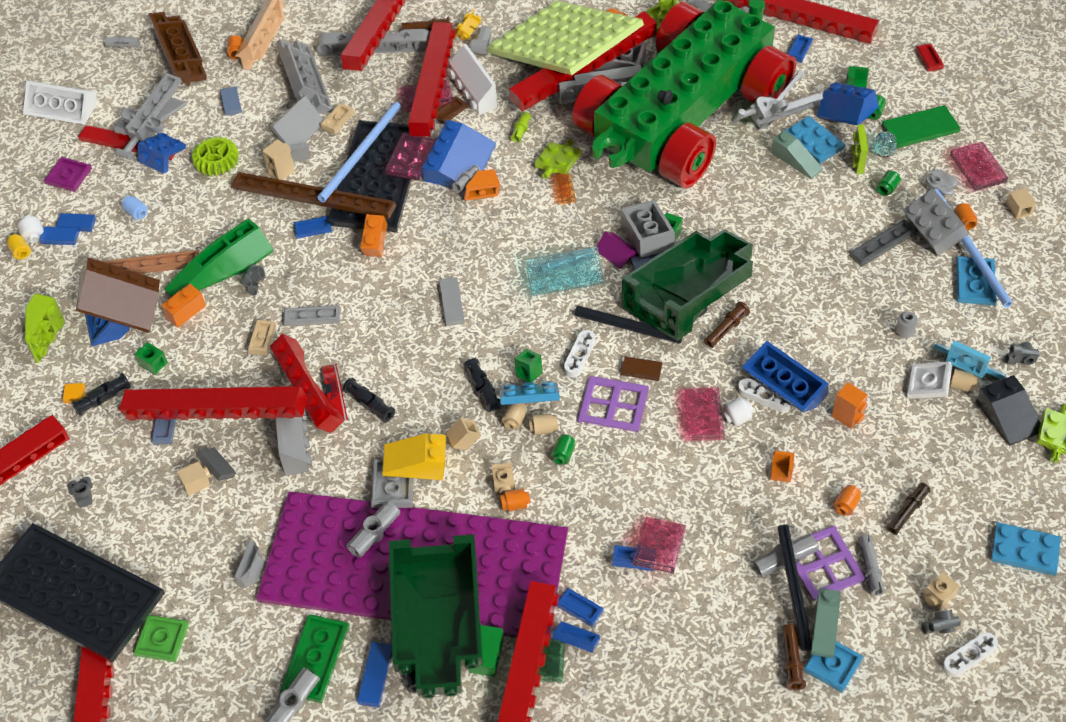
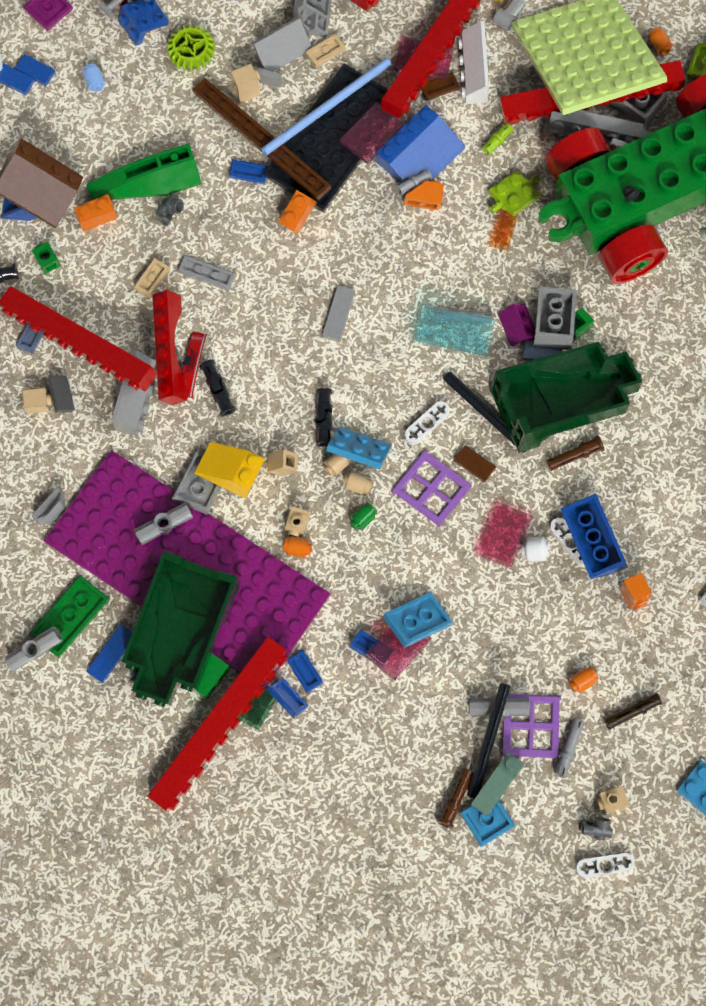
camera: 25 degrees right, 20 degrees up
nougat tile [101,250,199,274] -> none
green brick [514,349,543,382] -> none
orange panel [770,451,794,482] -> none
none -> dark azure plate [383,592,452,648]

